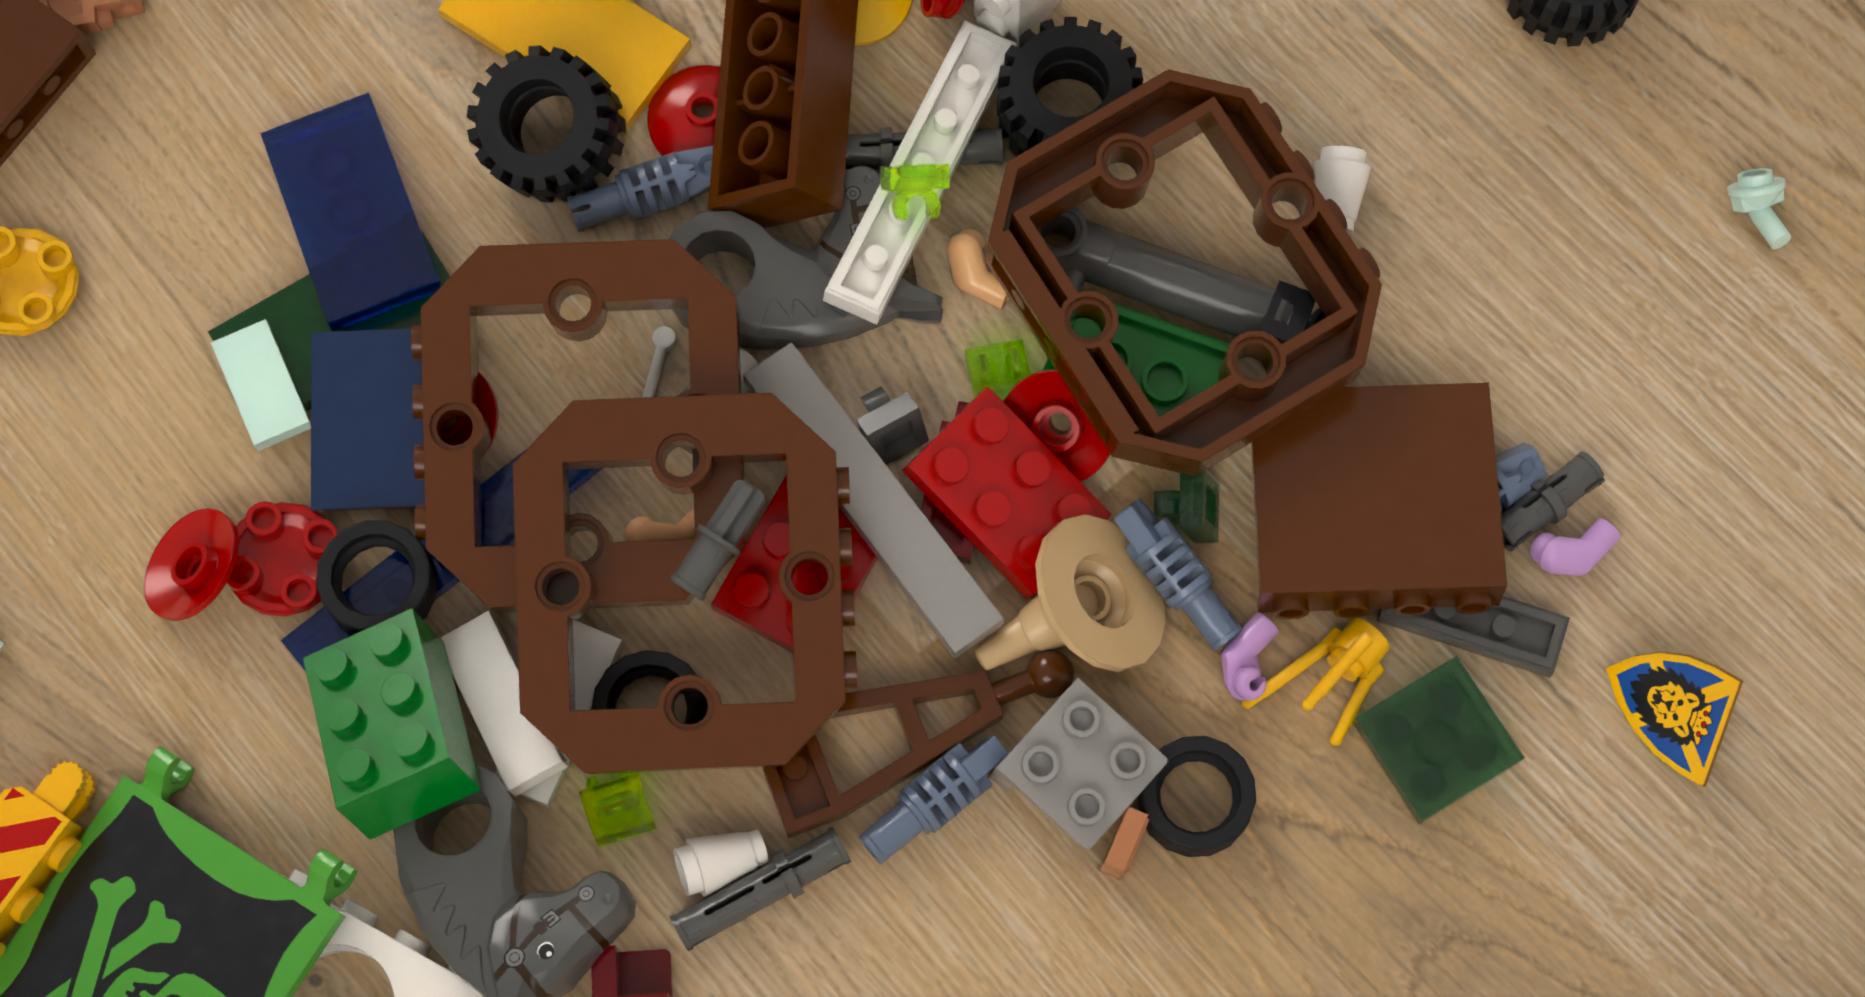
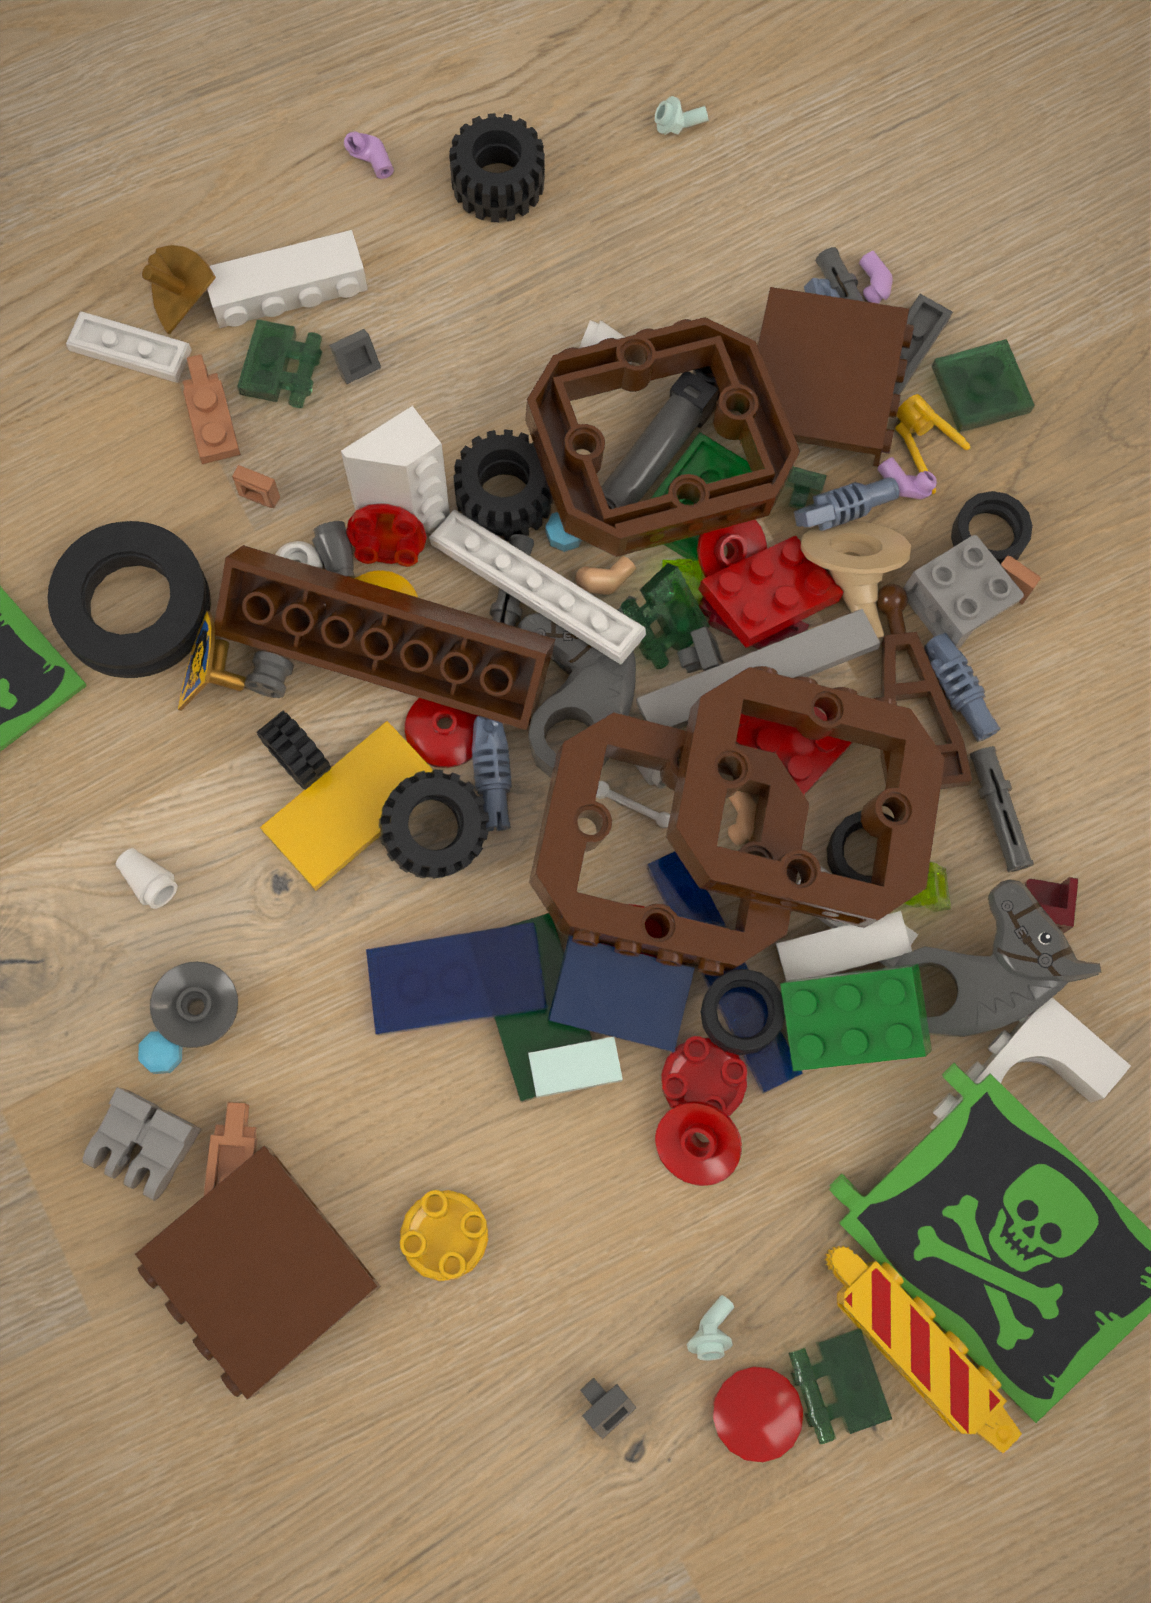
camera: 80 degrees left, 0 degrees up
dark grey axle [669,480,766,601] -> none
white cone [673,829,769,897] -> none
clear neon green tile [880,163,950,220] -> none
shield [1606,651,1744,787] -> none
none -> clear green plate [620,563,710,669]

